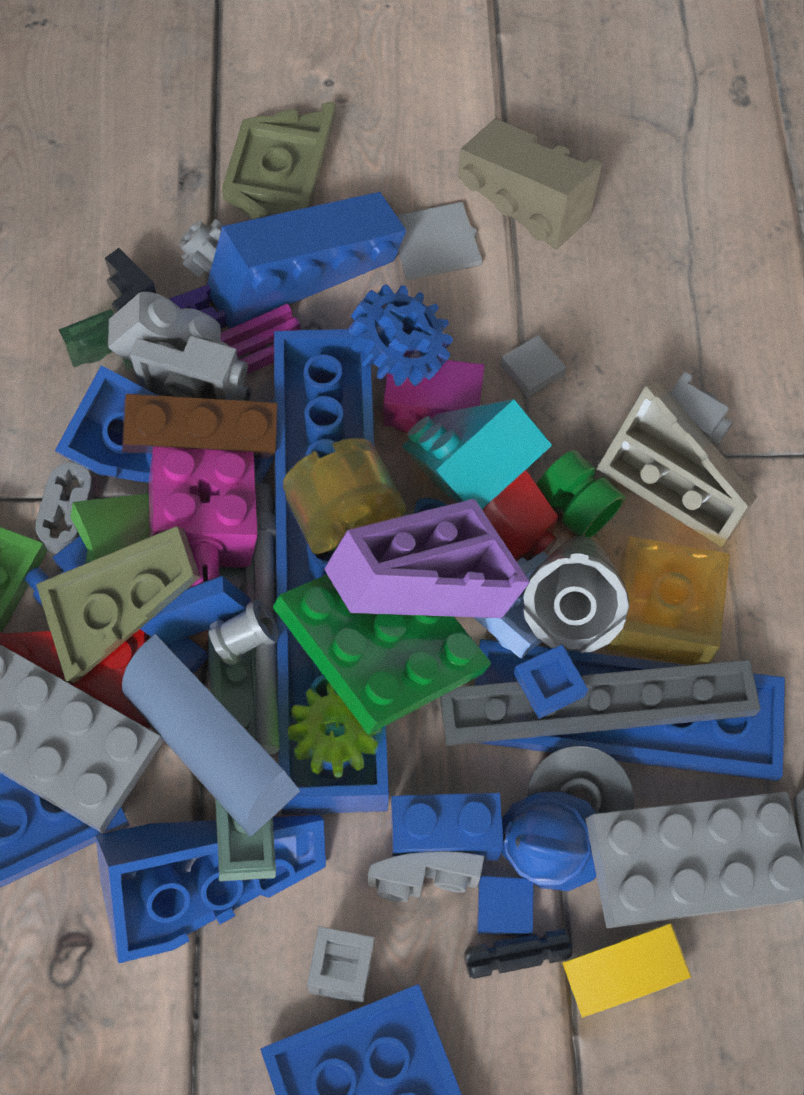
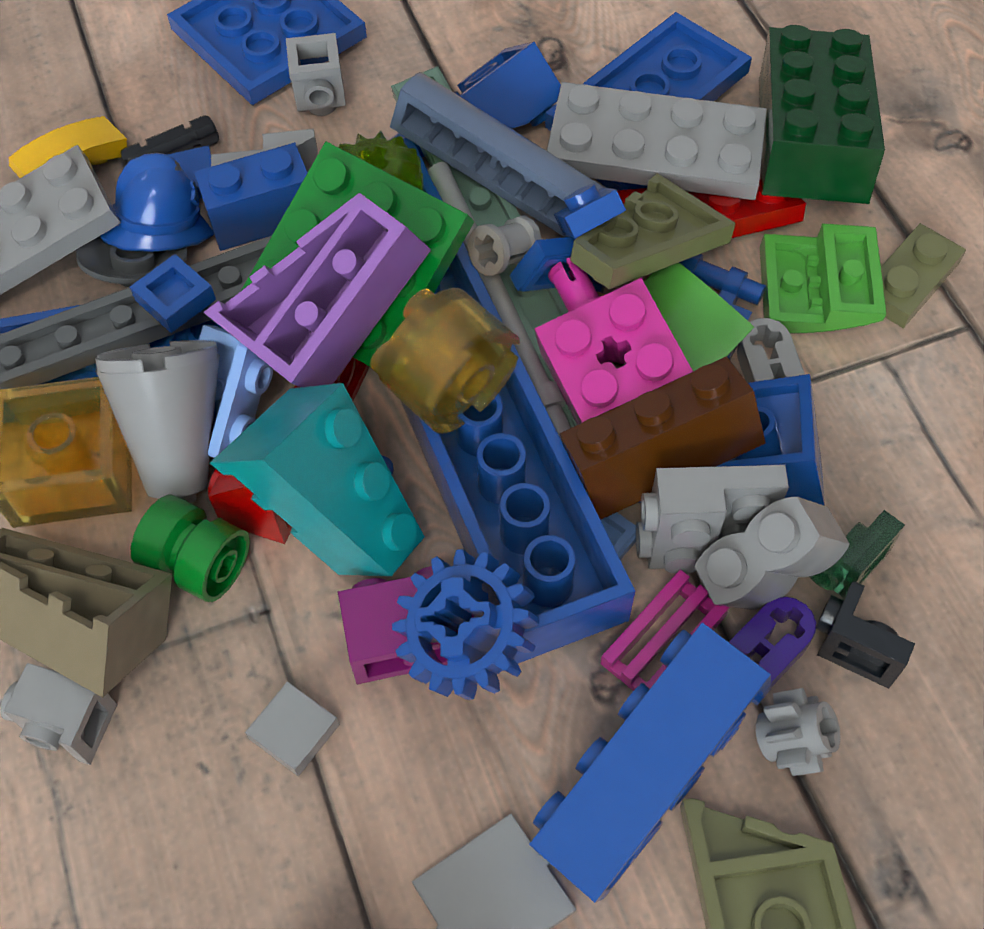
camera: 165 degrees right, 5 degrees down
none -> blue plate [554,183,626,238]

